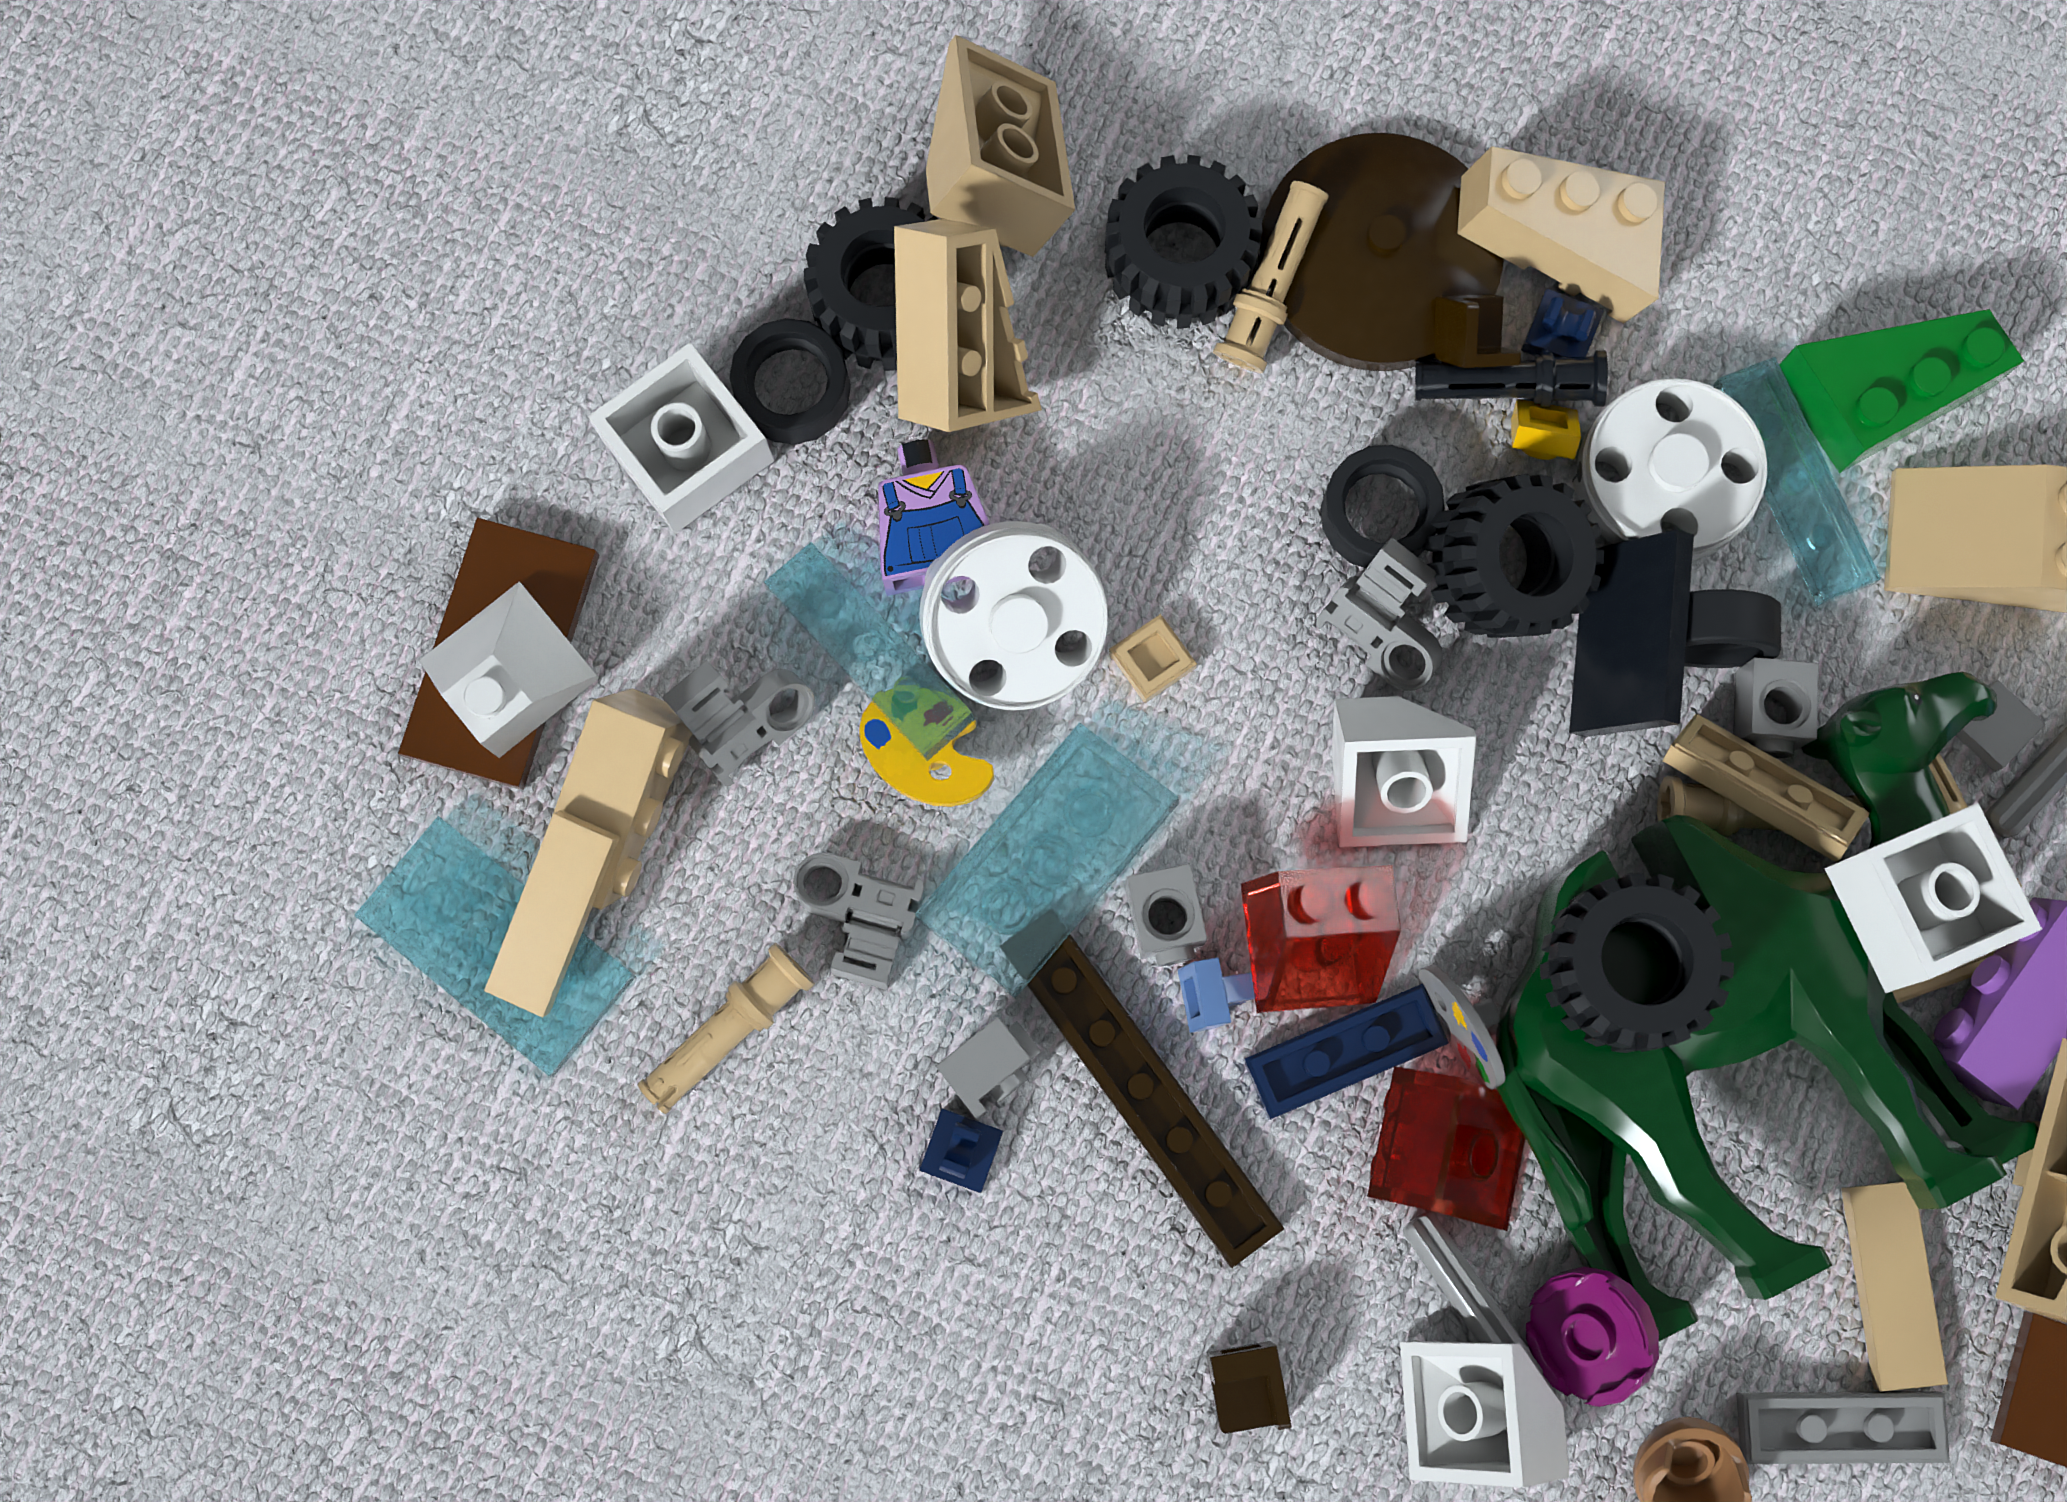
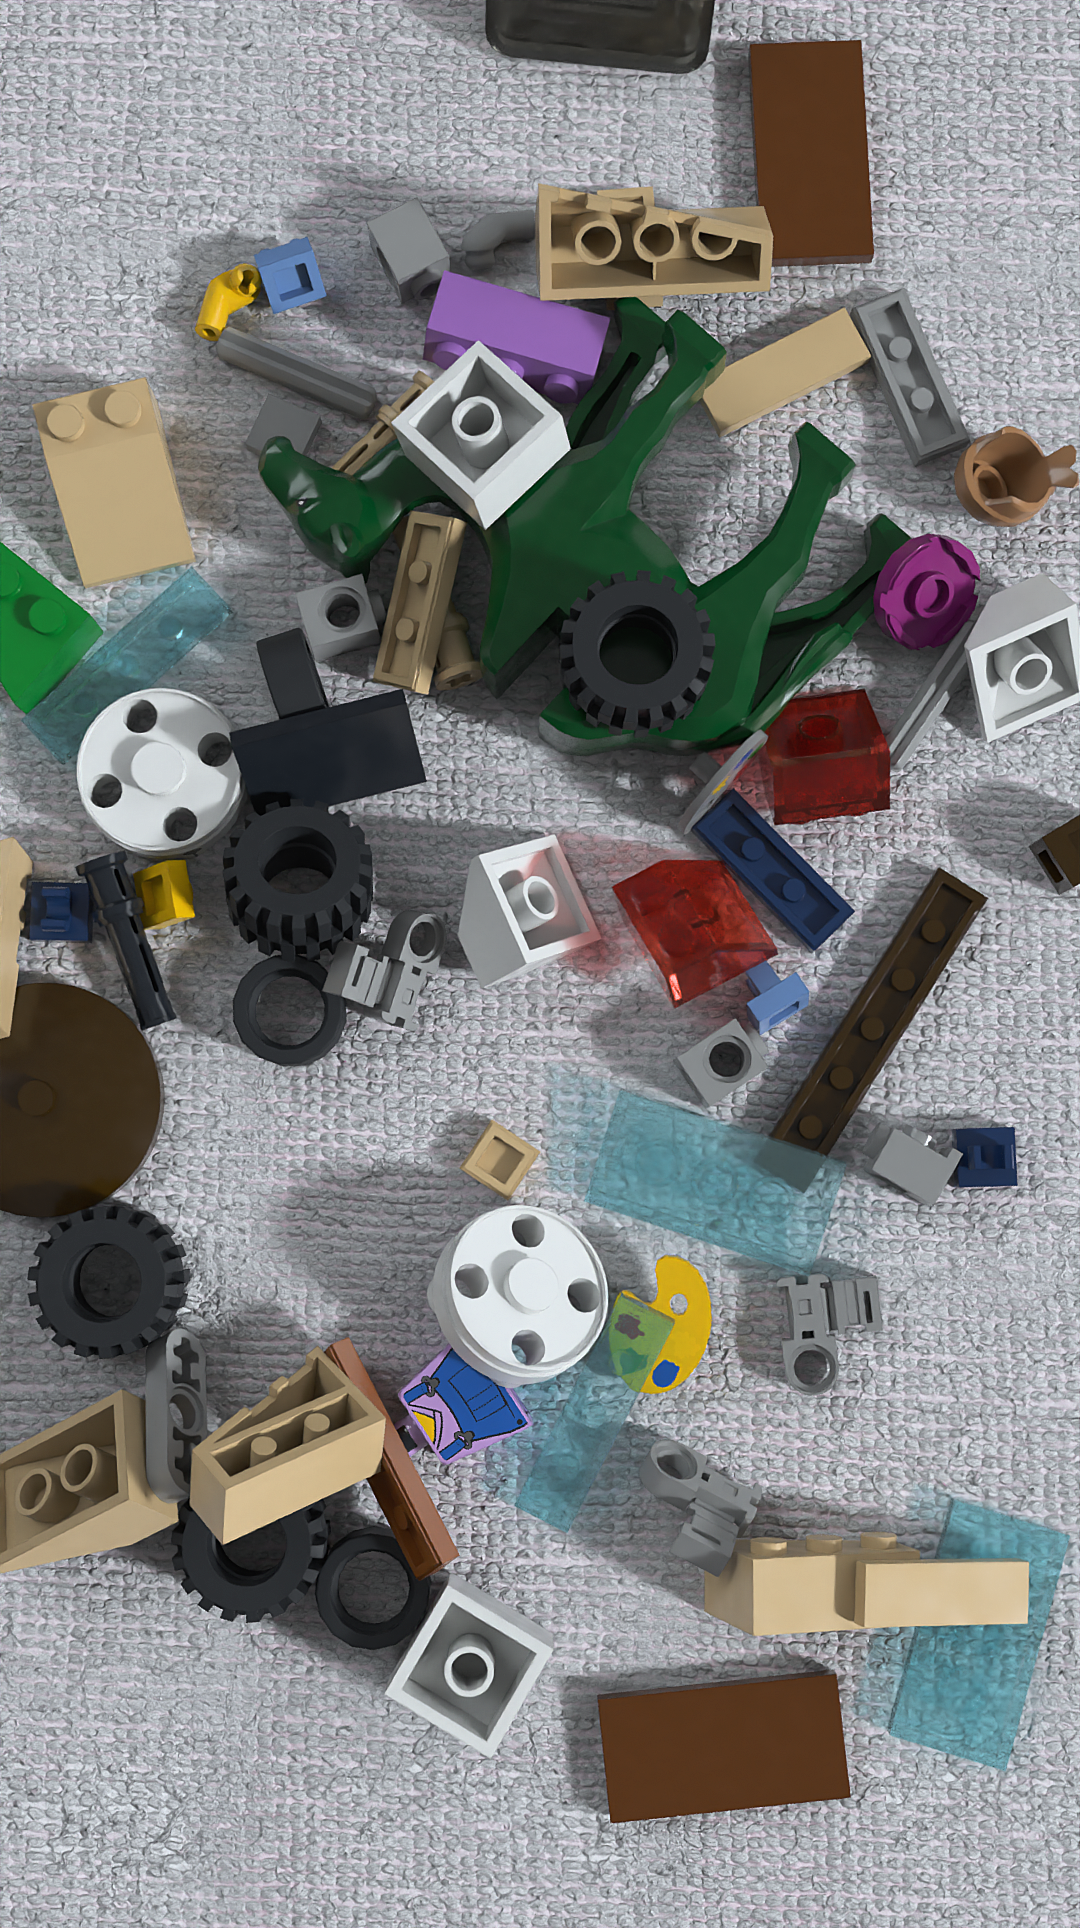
camera: 115 degrees left, 5 degrees up
white slope [419,581,599,758] -> none
tan pin [637,943,815,1114] -> none
tan pin [1213,181,1329,373] -> none
dark brown panel [1434,294,1521,368] -> none
none -> light grey beam [145,1328,207,1504]
none -> dark orange tile [324,1337,460,1581]

